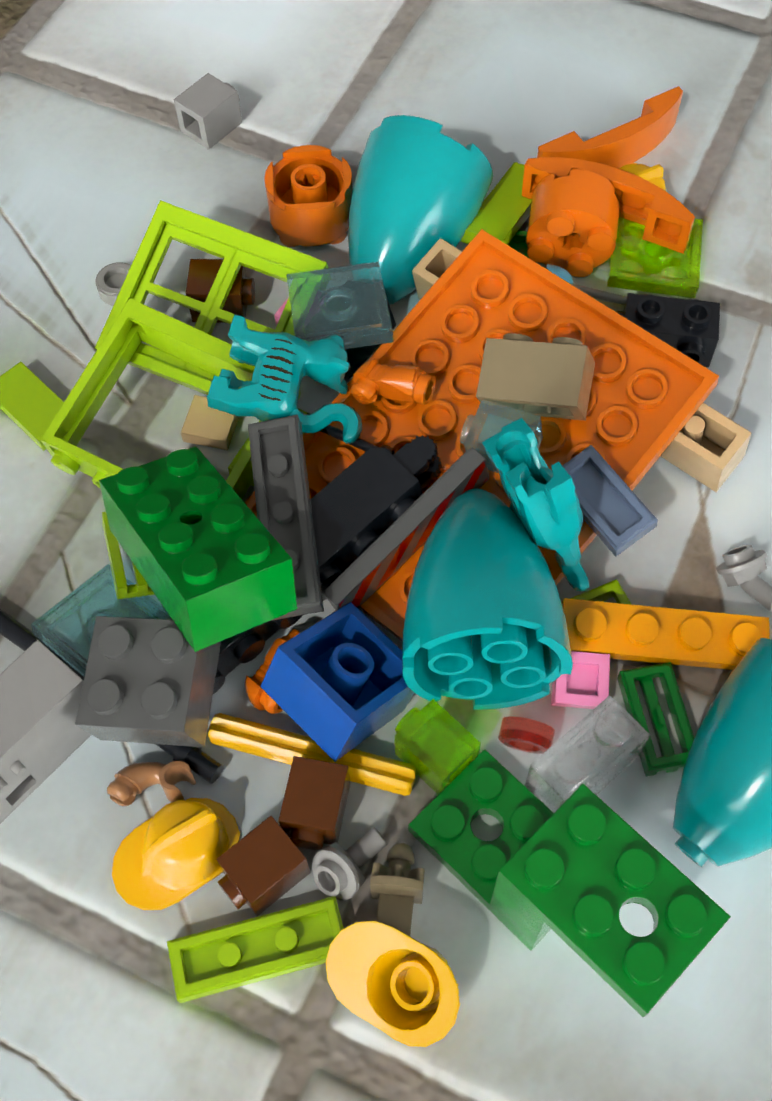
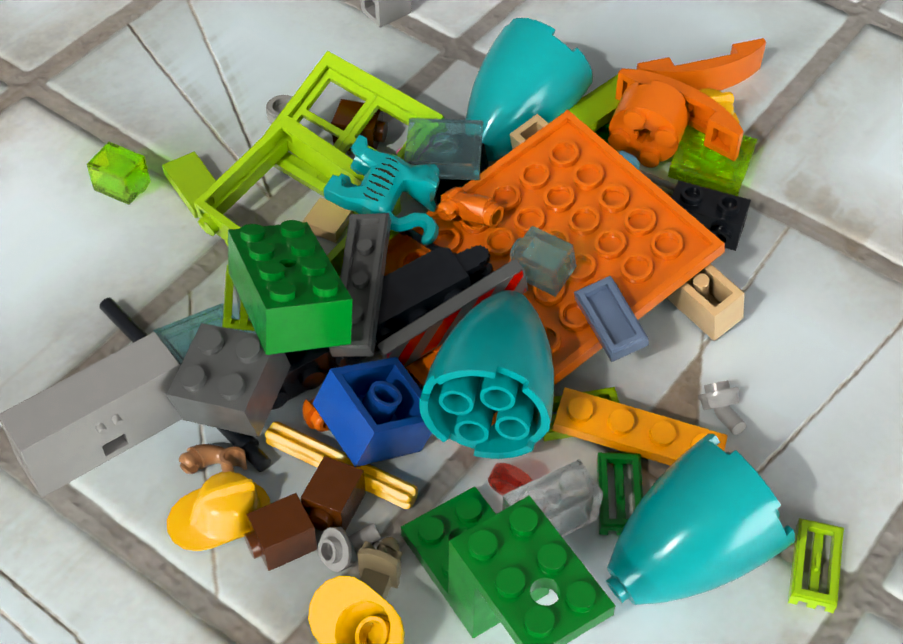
camera: 10 degrees right, 10 degrees down
lime tile [167,896,343,1003] -> none
orange brick [264,145,353,247] -> none
clear neon green brick [395,699,481,795] -> none
dark tan brick [476,333,595,421] -> none
teal animal [482,417,590,592] -> none
bright pink plate [551,651,610,710] -> none

